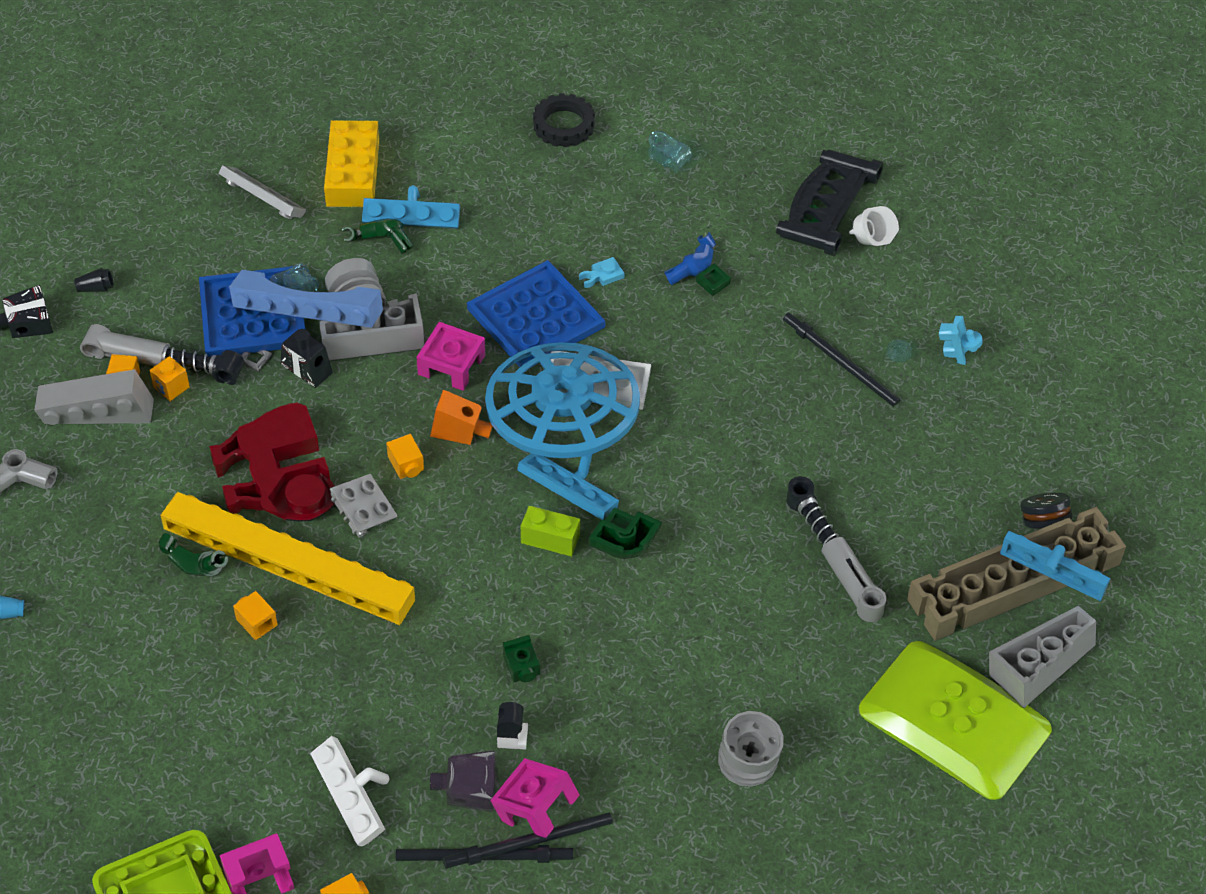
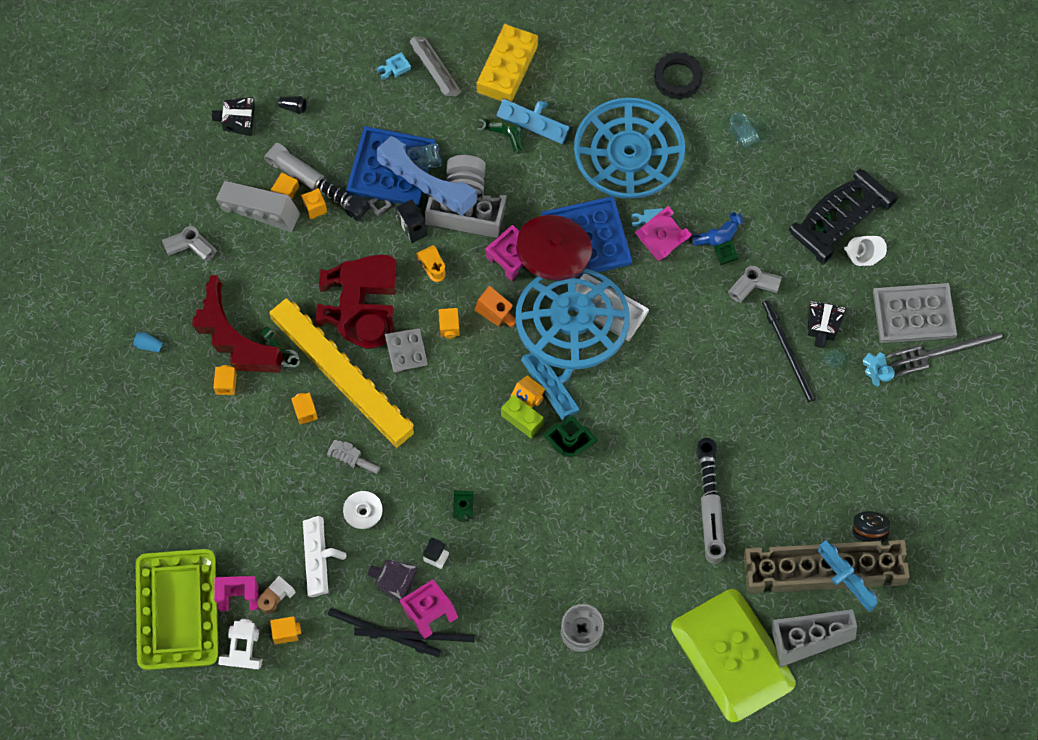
camera: 25 degrees right, 15 degrees up
none -> dark red arch [192,275,283,373]
none -> light orange brick [213,365,237,395]
none -> leg [258,576,295,614]
none -> light grey piece [327,440,380,474]
none -> white dish [343,491,383,529]
none -> medium azure plate [377,52,411,80]
none -> light orange piece [416,245,446,282]
none -> light orange brick [511,375,545,408]
none -> dark red dish [516,215,592,281]
none -> dark azure dish [574,98,685,199]
none -> dark pink panel [635,206,692,261]
none -> light grey piece [728,266,782,303]
none -> black torso [808,301,846,348]
none -> light grey plate [873,283,957,343]
none -> flat silver piece [886,332,1002,377]

